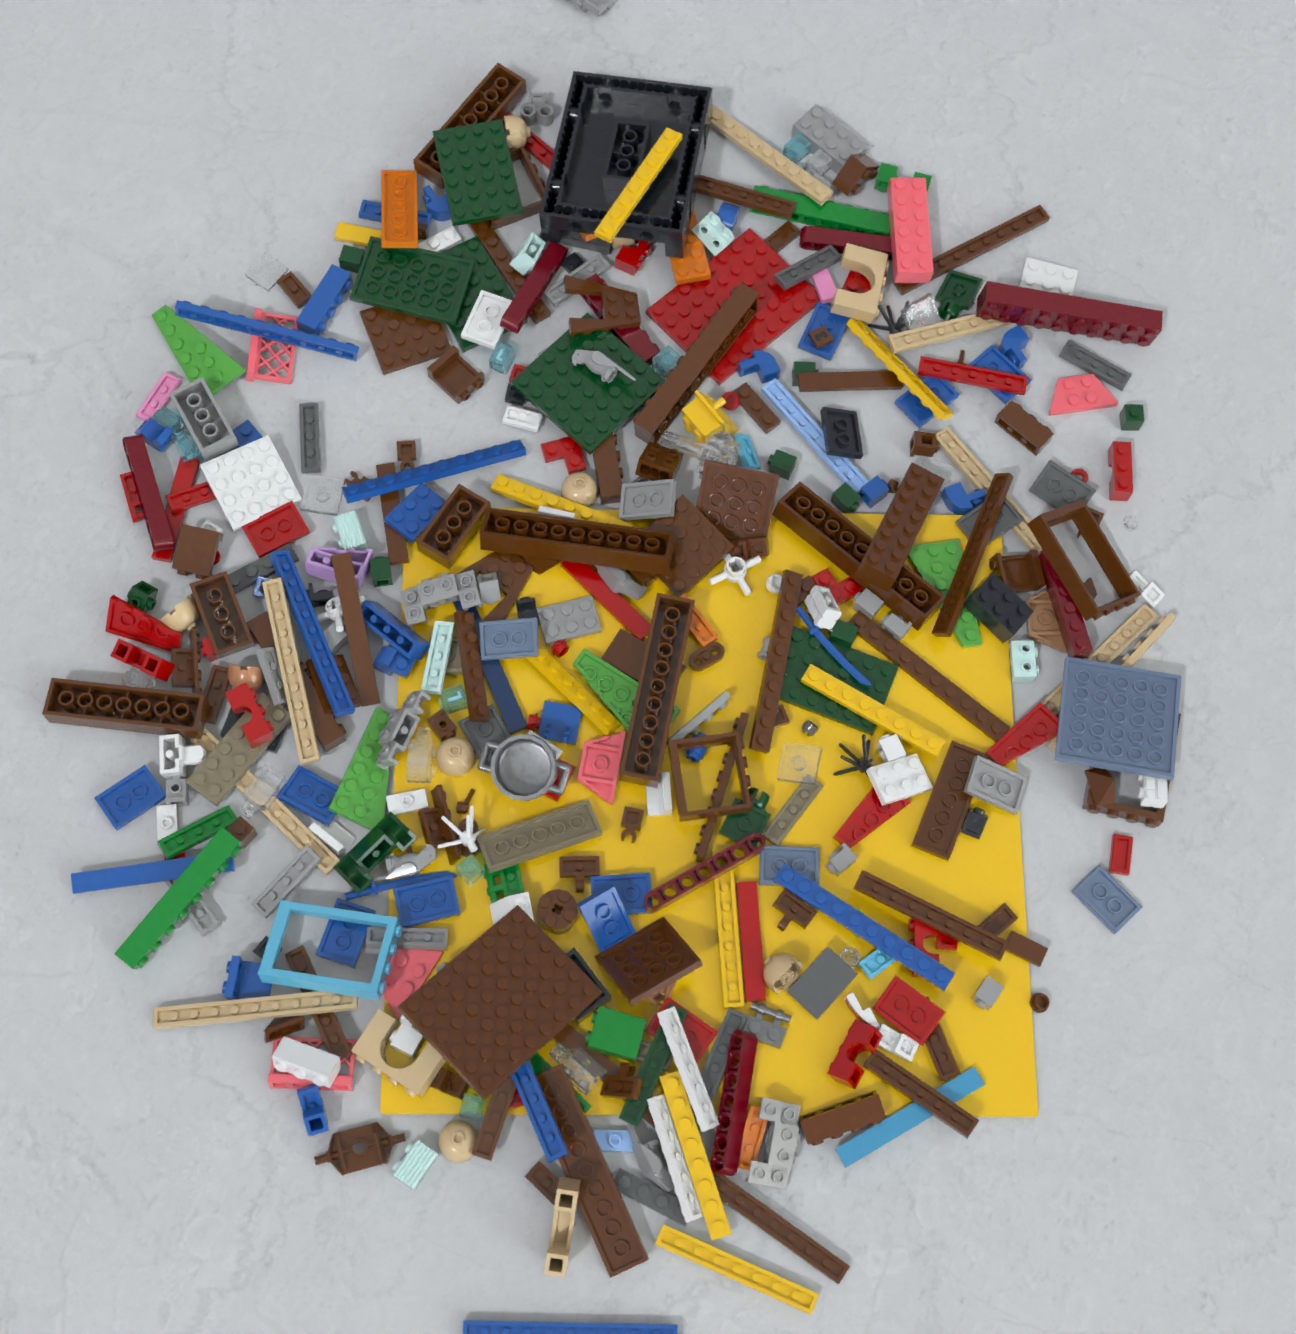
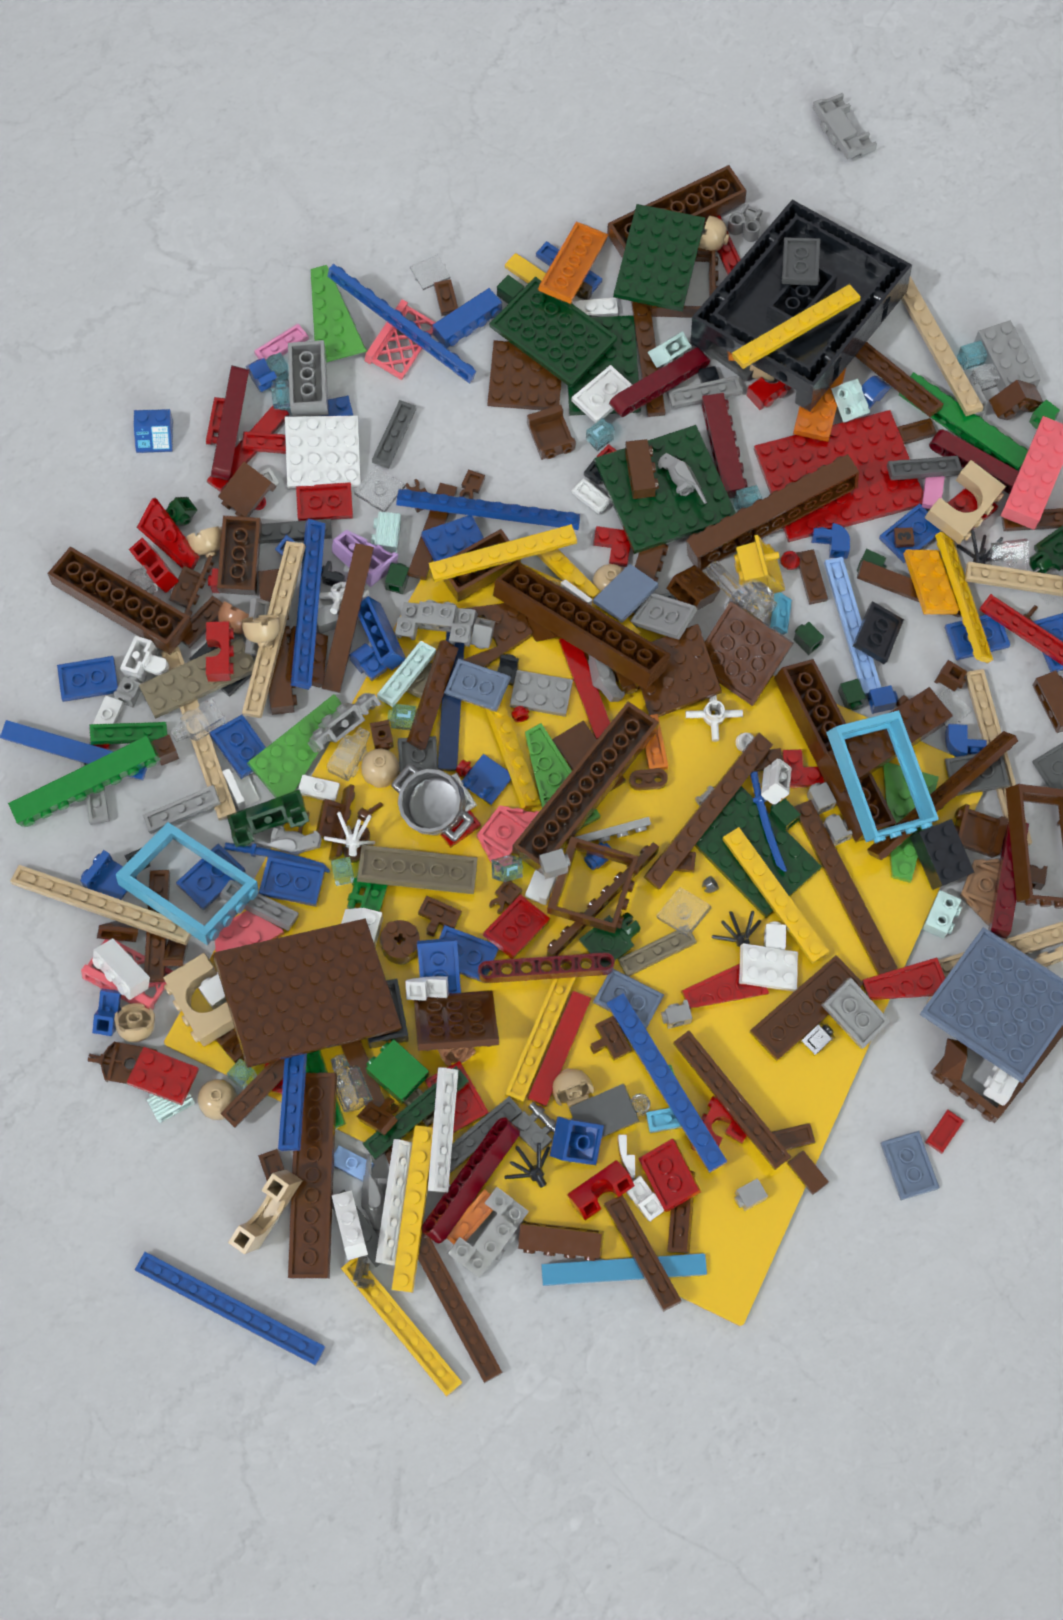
camera: 30 degrees right, 0 degrees up
blue brick [422,185,451,221] -> none
reddish brown wing [564,275,641,337] -> none
reddish brown slope [729,536,770,560] -> none
reddish brown plate [1030,993,1050,1013] -> none
none -> tan cylinder [114,1003,155,1042]
none -> red plate [127,1047,199,1106]
none -> blue slope [134,409,173,453]
none -> reddish brown tile [163,939,188,966]
none -> tan cylinder [241,615,280,646]
none -> white brick [332,1190,368,1260]
none -> clear smoke bracket [353,1256,375,1289]
none -> white slope [405,976,449,1000]
none -> yellow plate [429,524,577,583]
none -> red plate [483,894,550,959]
none -> clear light blue brick [491,855,523,882]
none -> black plant [504,1142,550,1188]
none -> light grey brick [539,849,570,879]
none -> blue slope [550,1116,604,1165]
none -> sand blue tile [593,564,658,623]
none -> reddish brown brick [625,439,659,499]
none -> dark grey tile [782,237,820,285]
none -> medium azure window [826,710,939,843]
none -> light orange plate [903,550,959,614]

